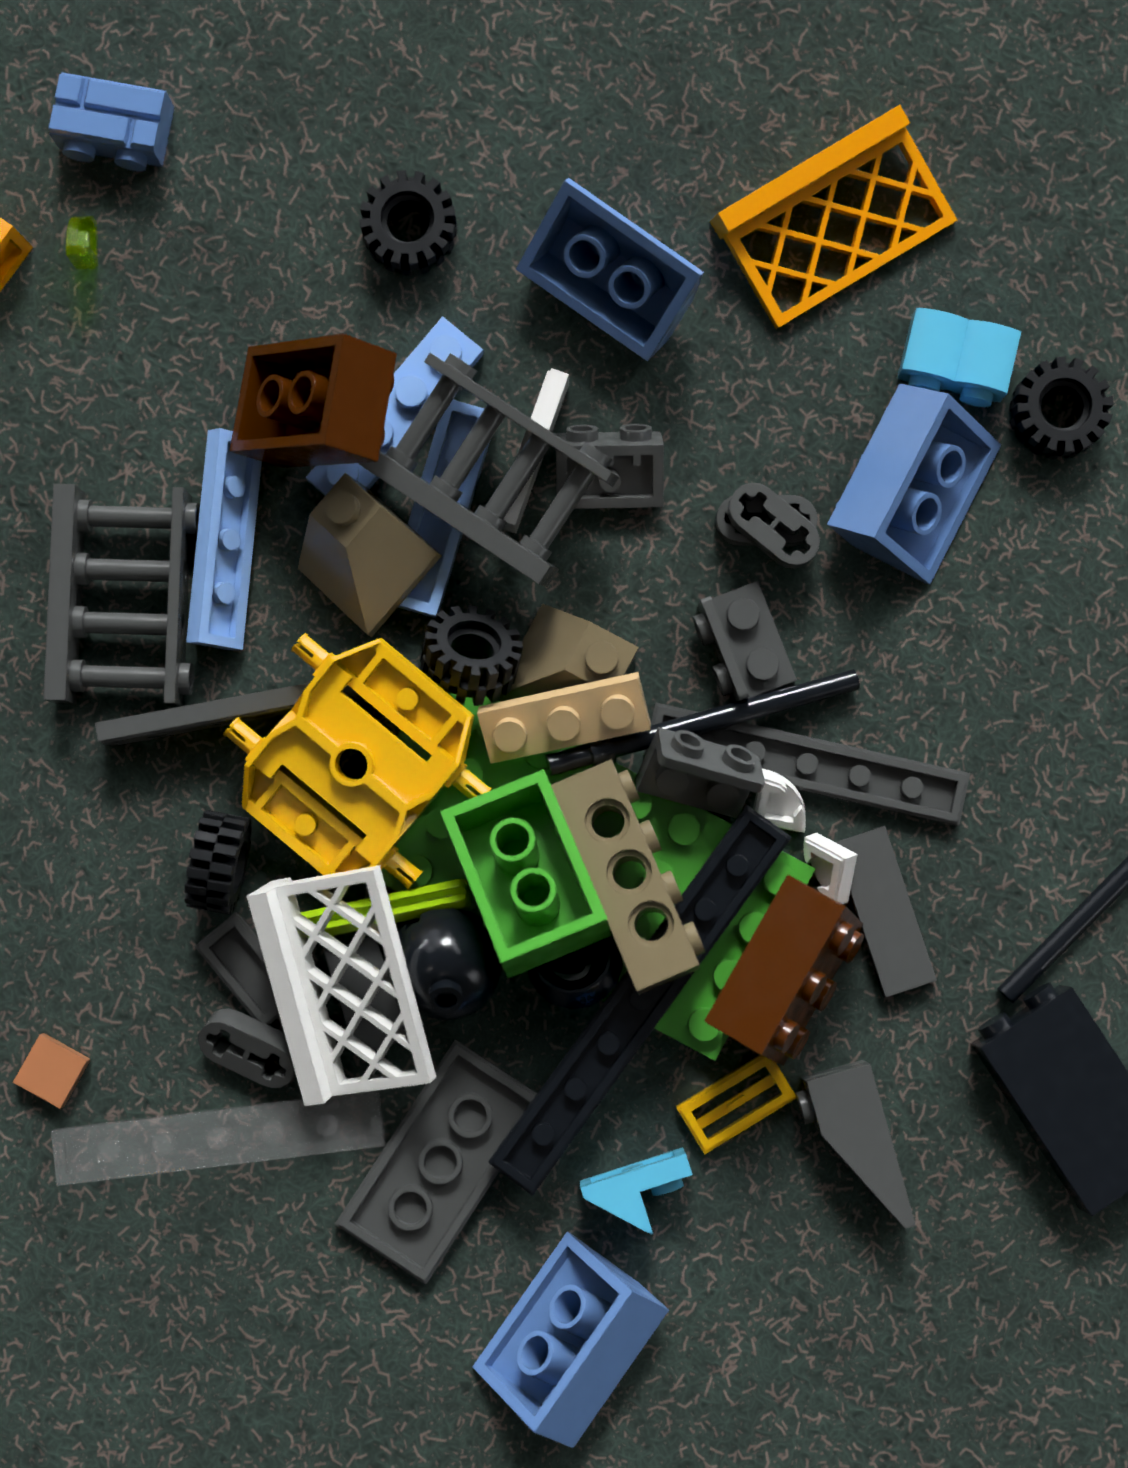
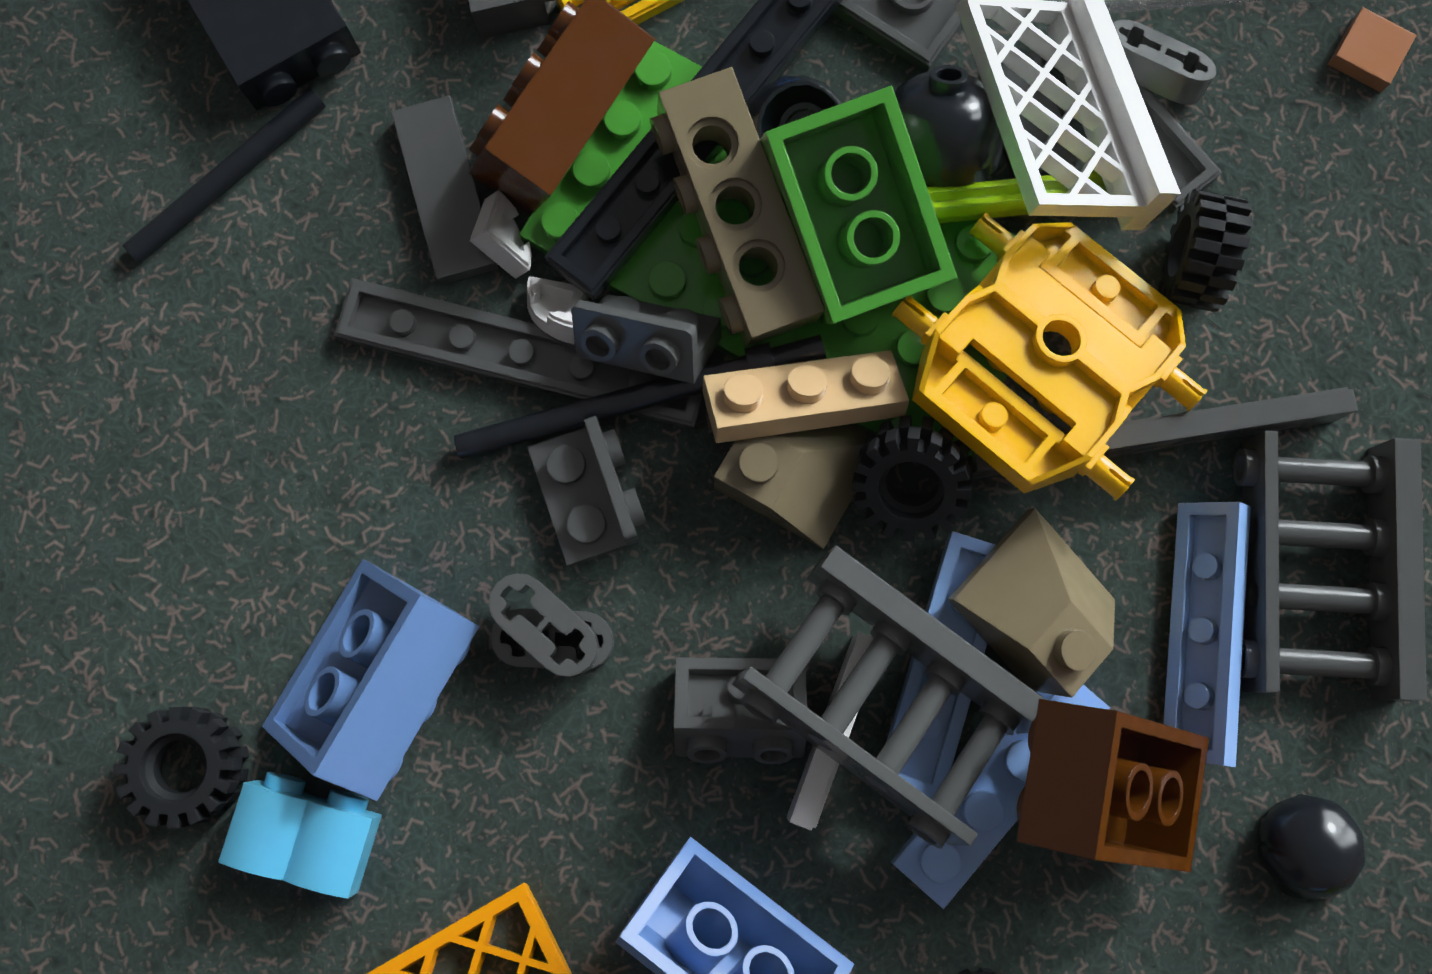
camera: 175 degrees left, 5 degrees down
none -> black hair [1258,794,1365,902]

